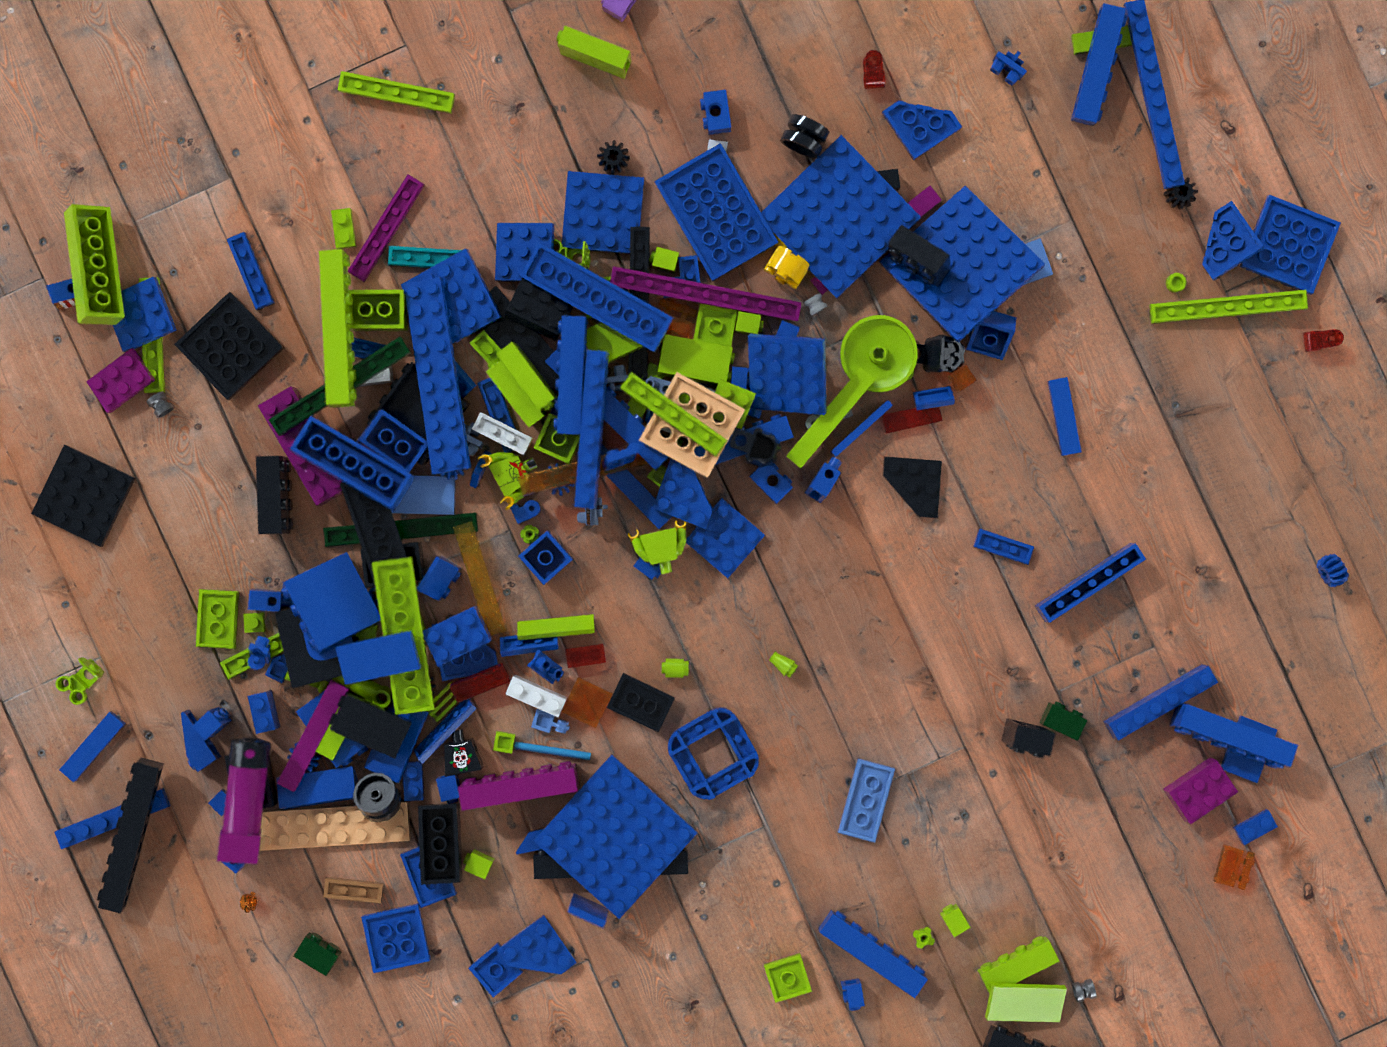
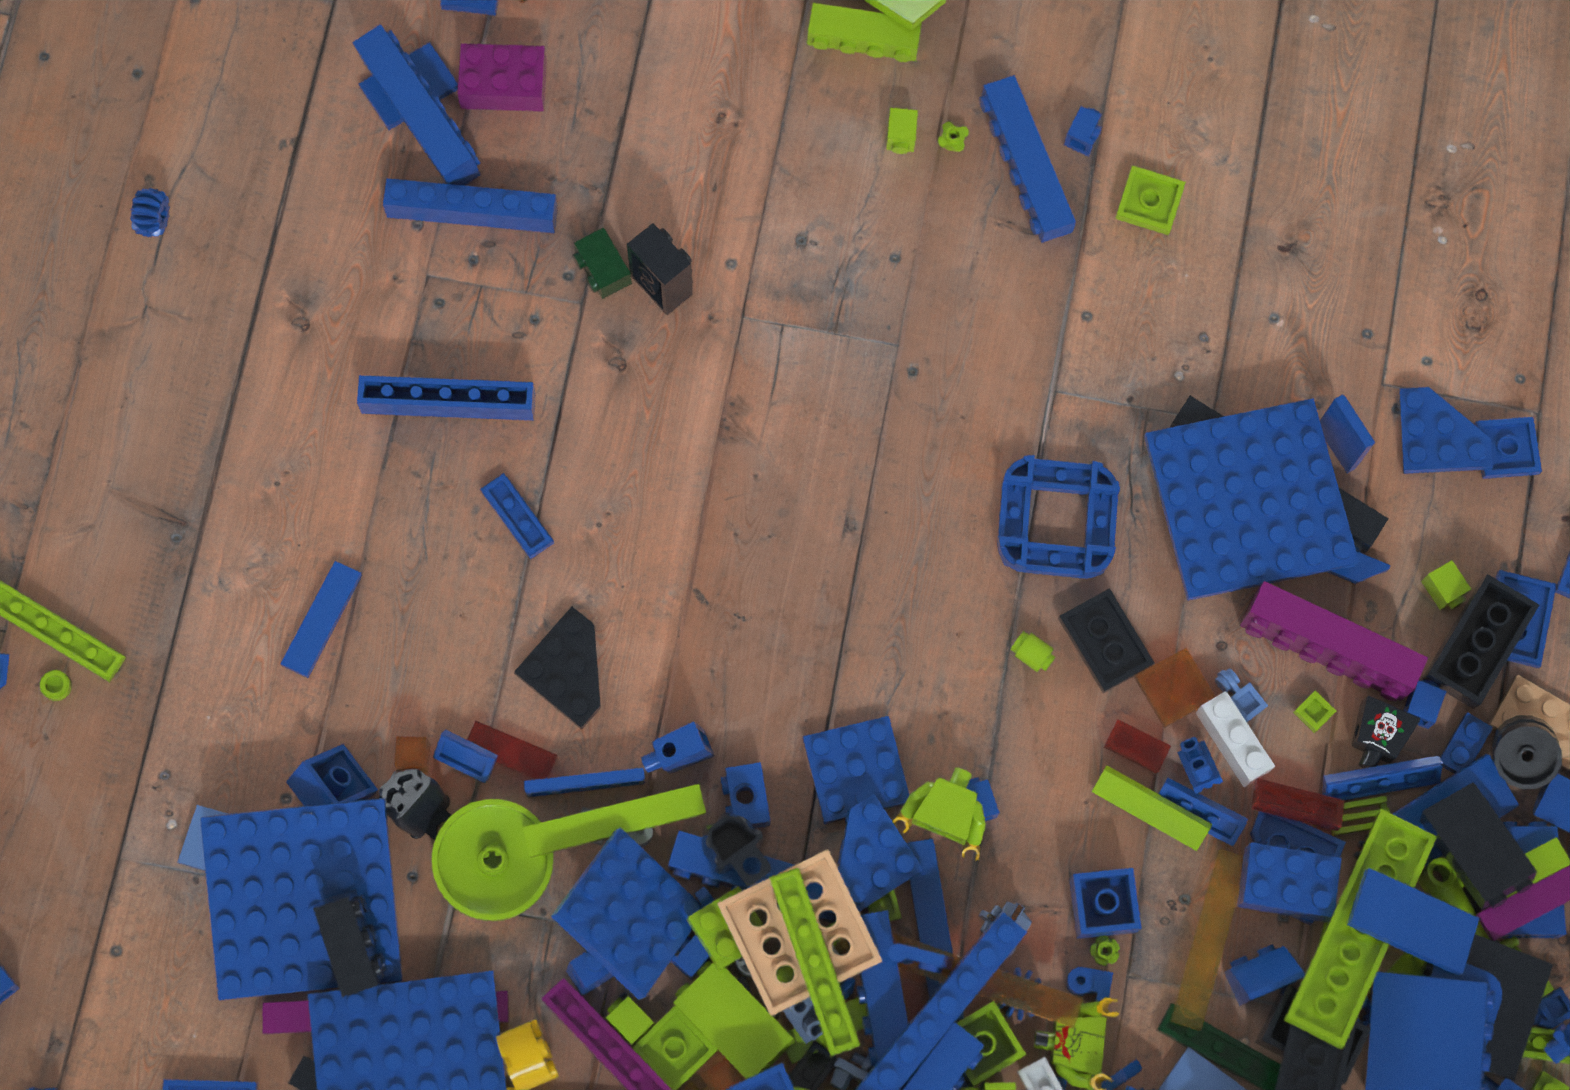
camera: 150 degrees left, 15 degrees down
dark azure bar [514,742,591,760] -> none
lime cone [769,651,798,678] -> none
light grey wheel [804,293,828,316] -> none
medium blue tile [838,758,895,843] -> none

